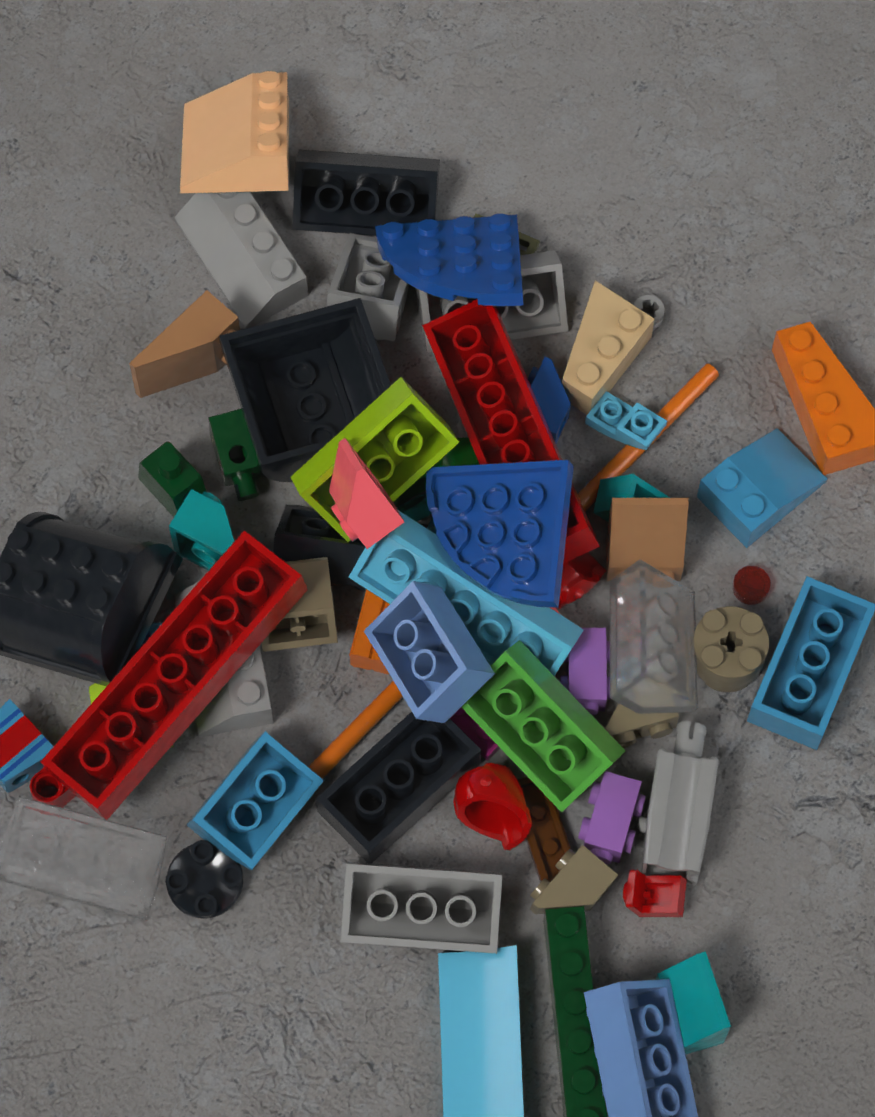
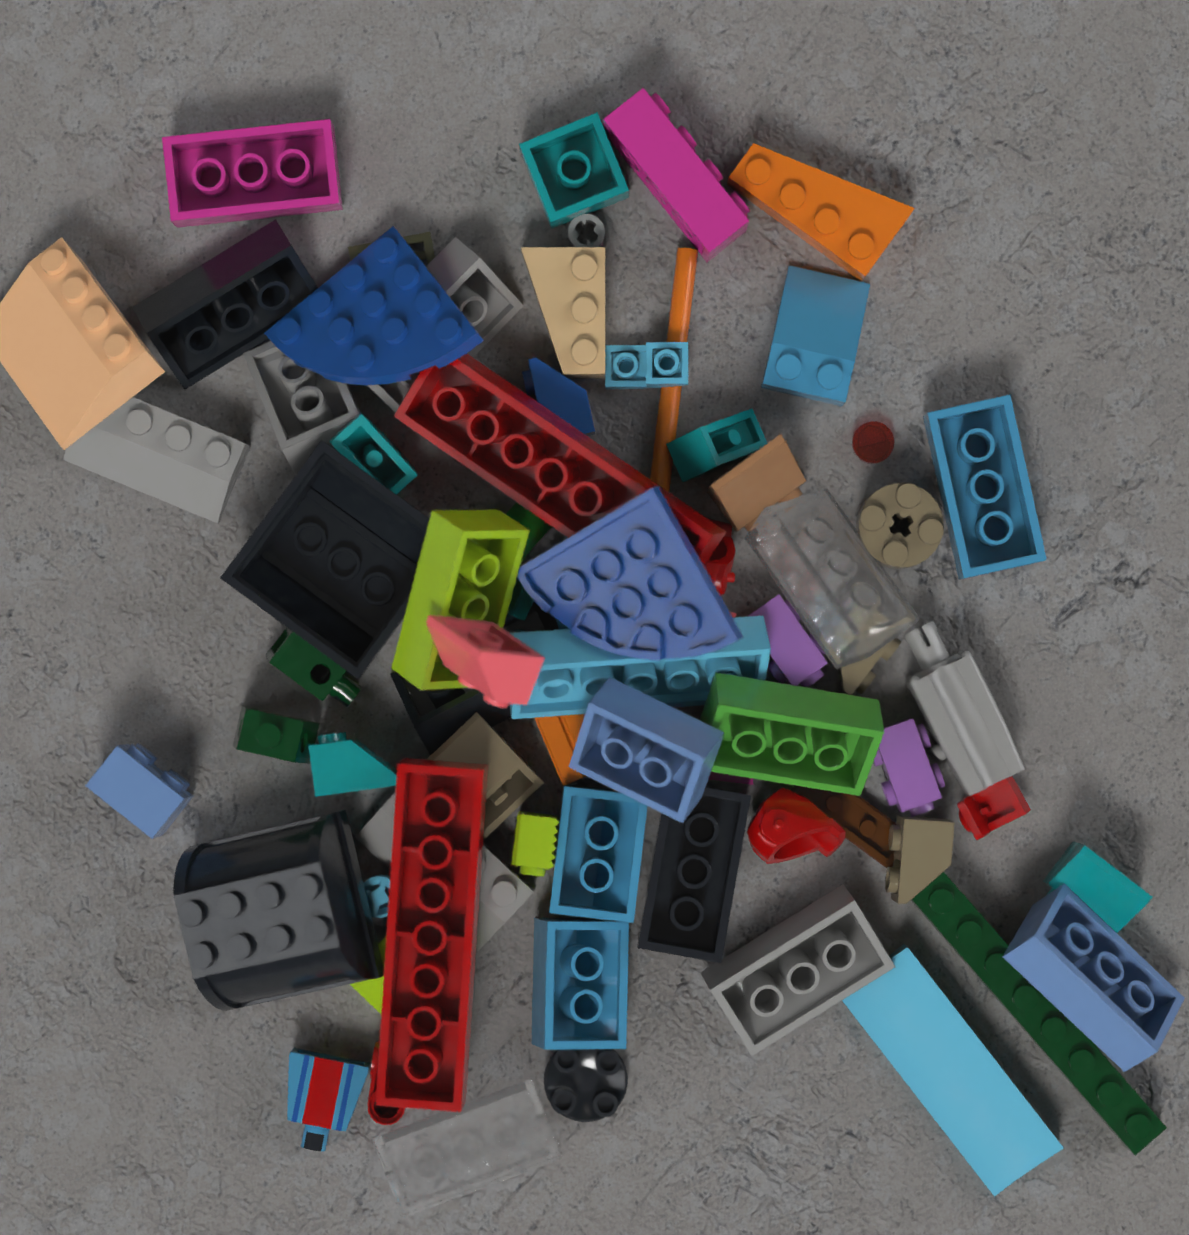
camera: 30 degrees left, 20 degrees up
medium nougat slope [129,290,240,398] -> none
none -> medium blue brick [85,743,194,839]
none -> dark pink brick [162,119,343,228]
none -> teal slope [329,412,418,494]
none -> lime brick [511,811,560,876]
none -> teal brick [519,112,629,229]
none -> dark azure slope [549,785,647,923]
none -> dark pink brick [603,88,750,263]

